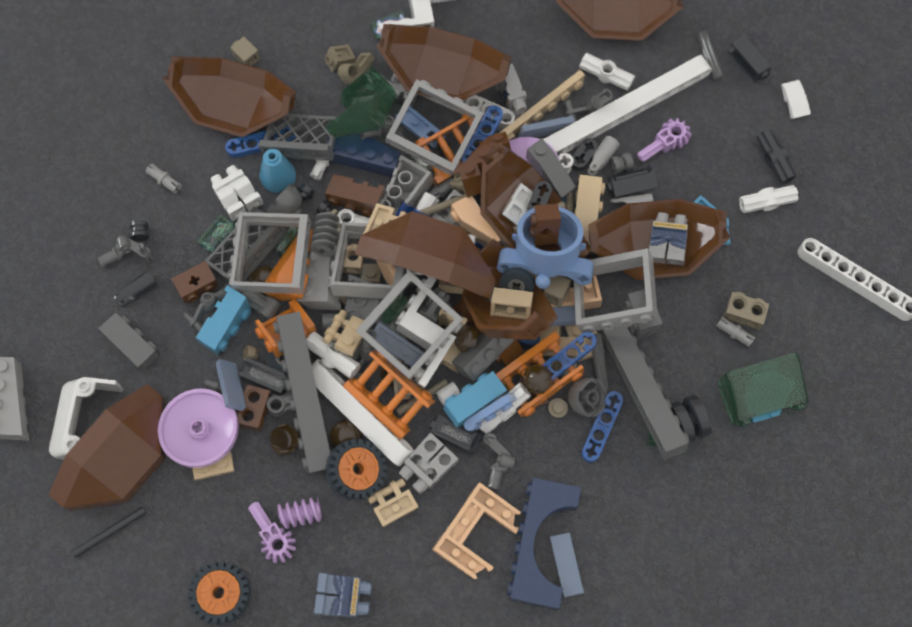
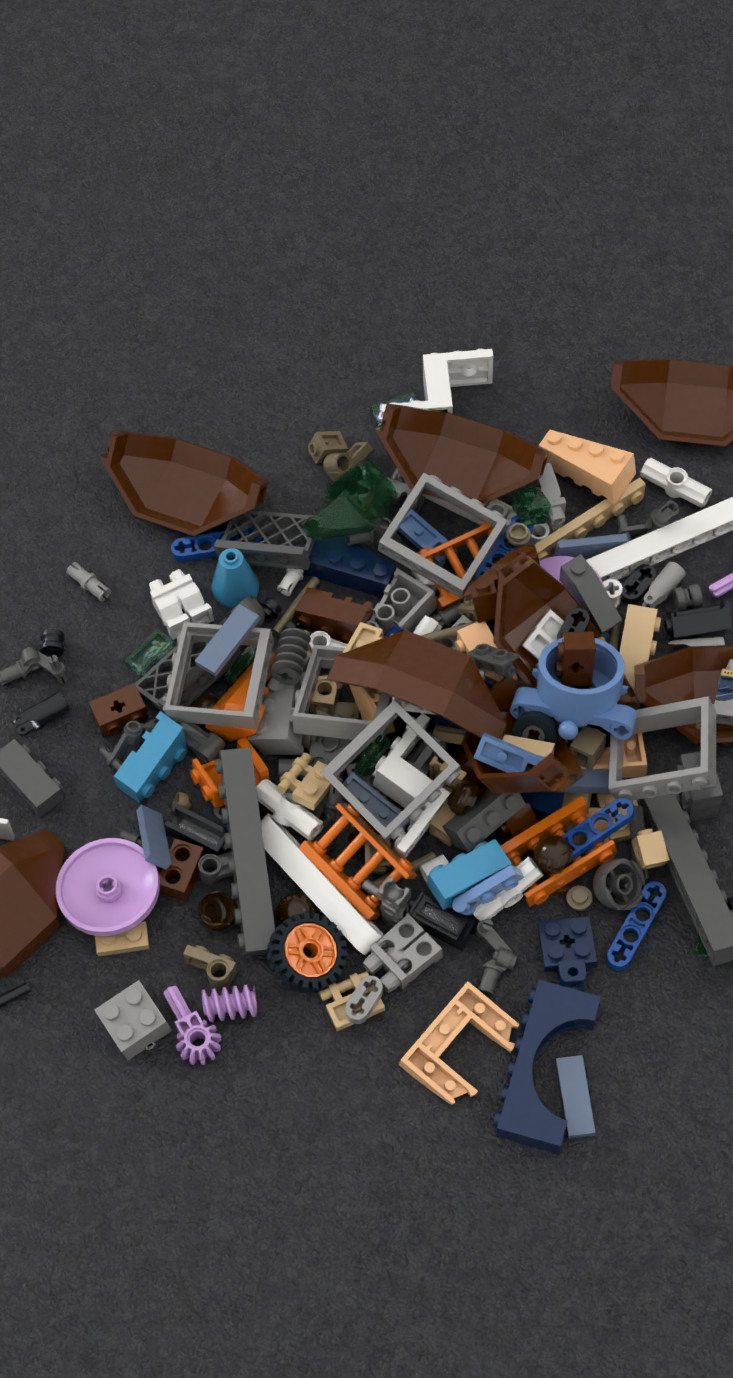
camera: 10 degrees right, 10 degrees down
wheel [188,562,251,625] -> none
dark tan brick [230,37,260,66] -> none
hips [314,573,372,618] -> none
none -> light grey brick [95,980,172,1060]
none -> dark tan plate [183,945,238,990]
none -> sand blue tile [195,604,260,676]
none -> dark tan bar [272,576,320,636]
none -> light grey beam [345,976,383,1024]
none -> flat silver piece [362,877,411,929]
none -> dark grey hinge [466,644,519,678]
none -> medium blue plate [473,733,545,773]
none -> dark tan plate [506,523,531,546]
none -> clear green brick [512,487,551,525]
none -> dark blue plate [538,916,597,992]
none -> light nougat wedge [539,430,636,505]
none -> tan brick [631,829,670,870]

